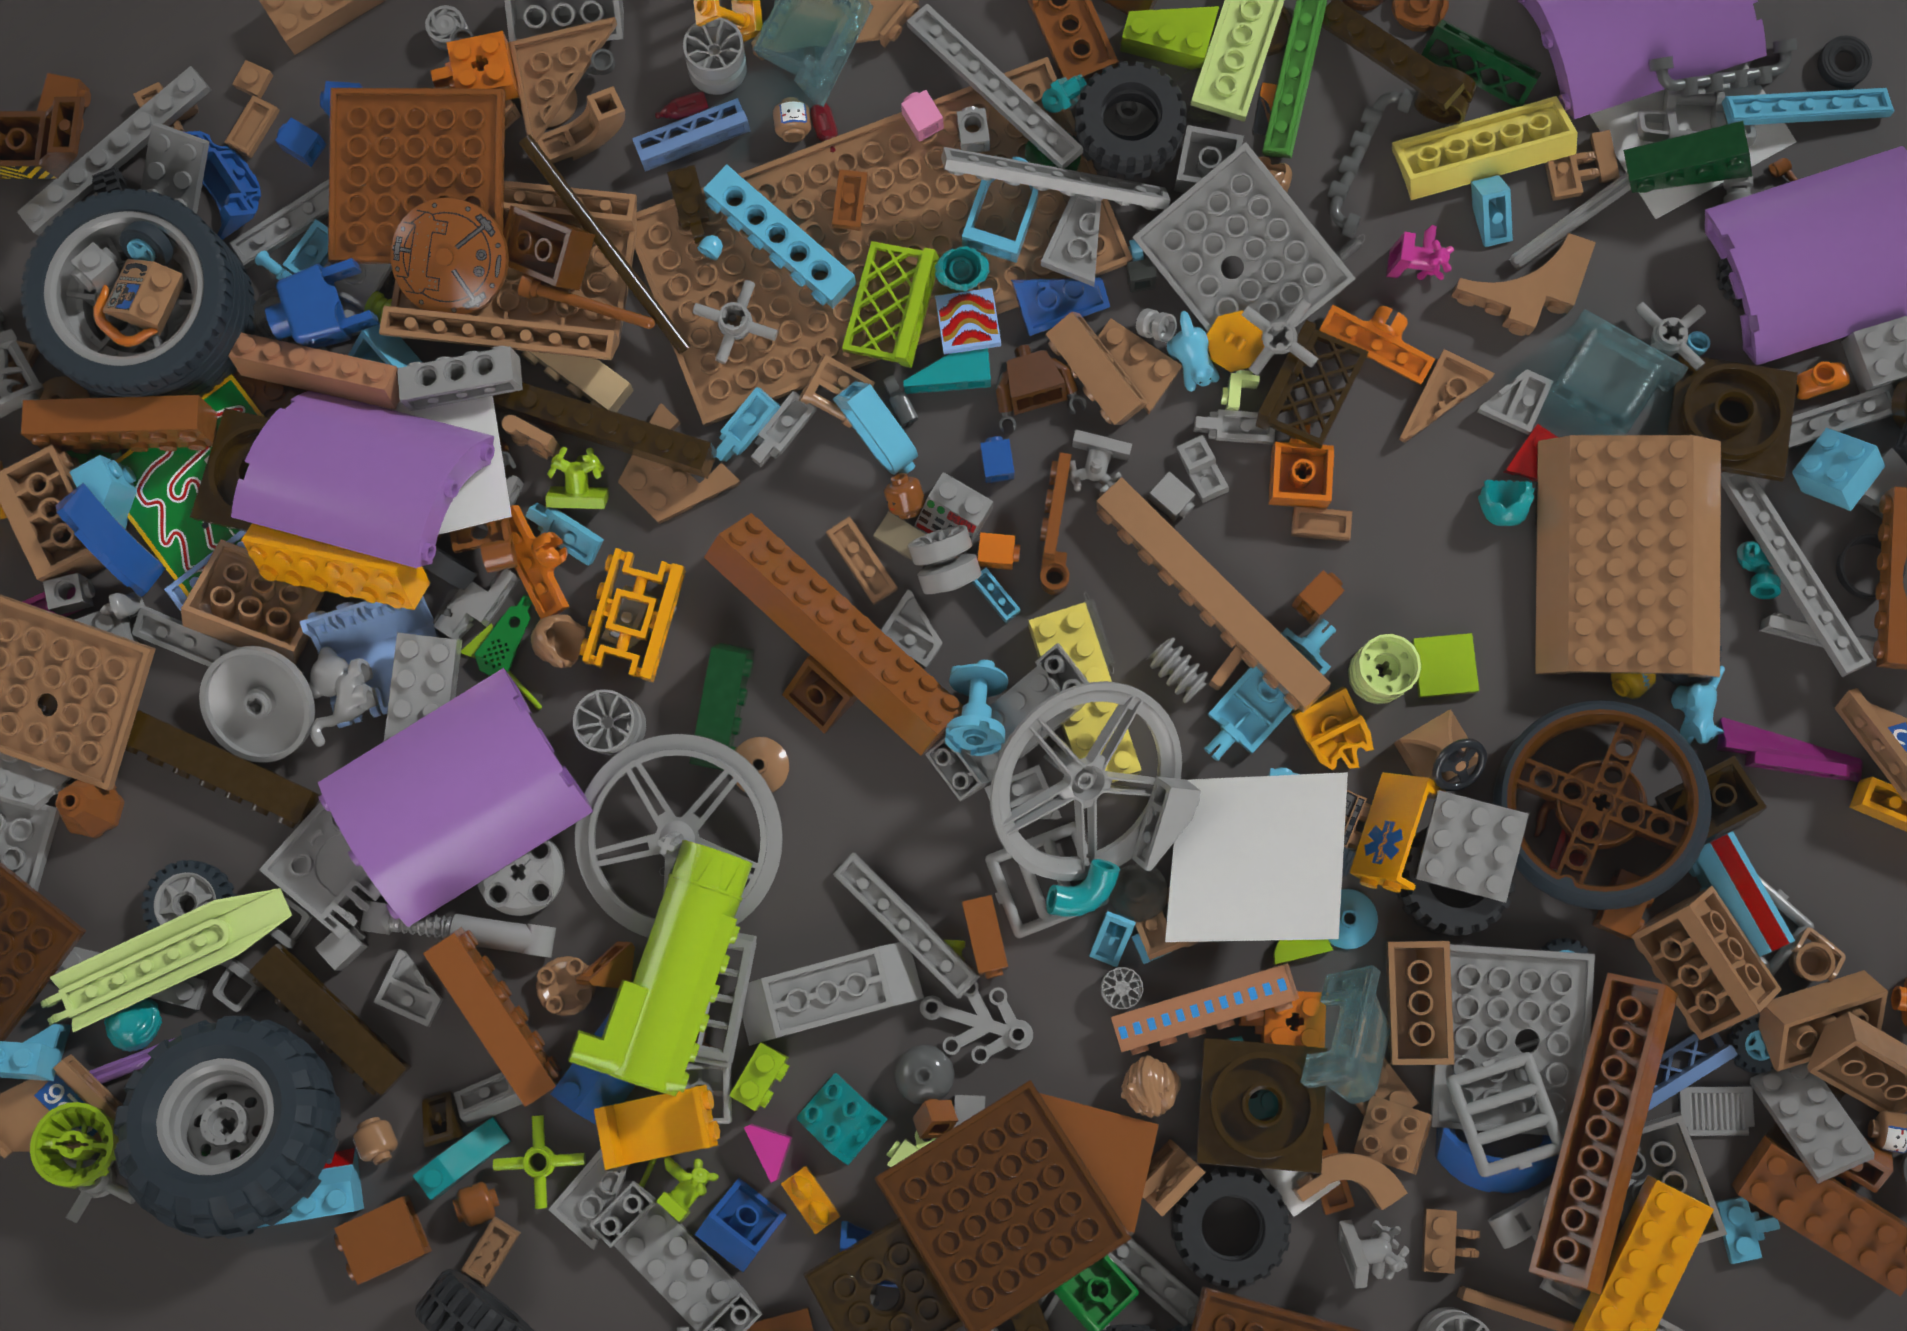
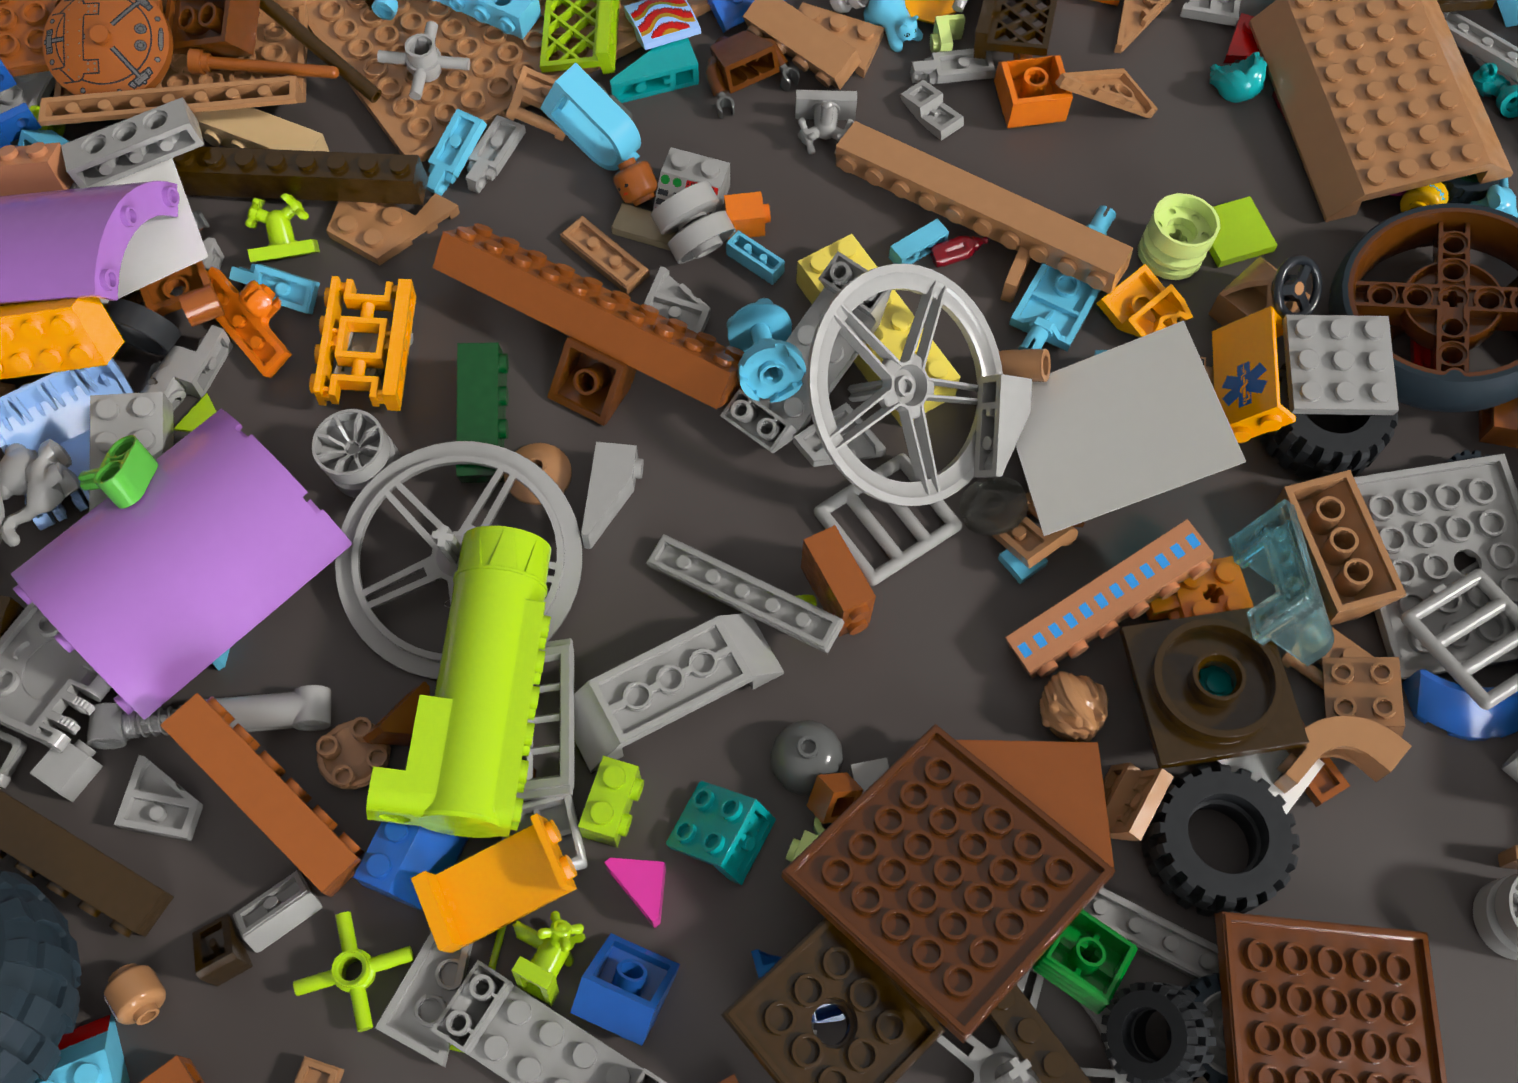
camera: 20 degrees left, 15 degrees down
teal slope [413,1117,511,1200] -> none
dark orange head [452,1182,500,1227] -> none
green piece [474,595,532,676] -> none
light grey piece [477,839,565,916] -> none
medium nougat plate [502,415,561,460] -> none
medium nougat hair [531,614,586,669] -> none
light orange tile [781,1165,841,1234] -> none
light grey plant [920,982,1033,1064] -> none
blue brick [980,436,1015,483] -> none
dark orange hinge [1040,452,1071,595] -> none
teal cylinder [1046,859,1120,917] -> none
medium azure slope [1089,911,1136,967] -> none
light grey wheel [1100,967,1143,1010] -> none
light grey piece [1146,637,1209,703] -> none
light grey brick [1148,471,1196,522] -> none
lime tile [1273,939,1333,965] -> none
medium nougat tile [1291,506,1353,542] -> none
dark orange brick [1291,570,1345,626] -> none
medium azure dish [1328,889,1378,949] -> none
light grey piece [1338,1219,1409,1289] -> none
medium nougat hinge [1422,1208,1480,1274] -> none
none -> bright green beam [78,435,158,509]
none -> light grey slope [581,442,644,549]
none -> medium azure piece [889,218,949,264]
none -> dark red piece [930,235,989,267]
none -> medium nougat piece [998,349,1051,382]
none -> medium nougat wing [1055,68,1158,118]

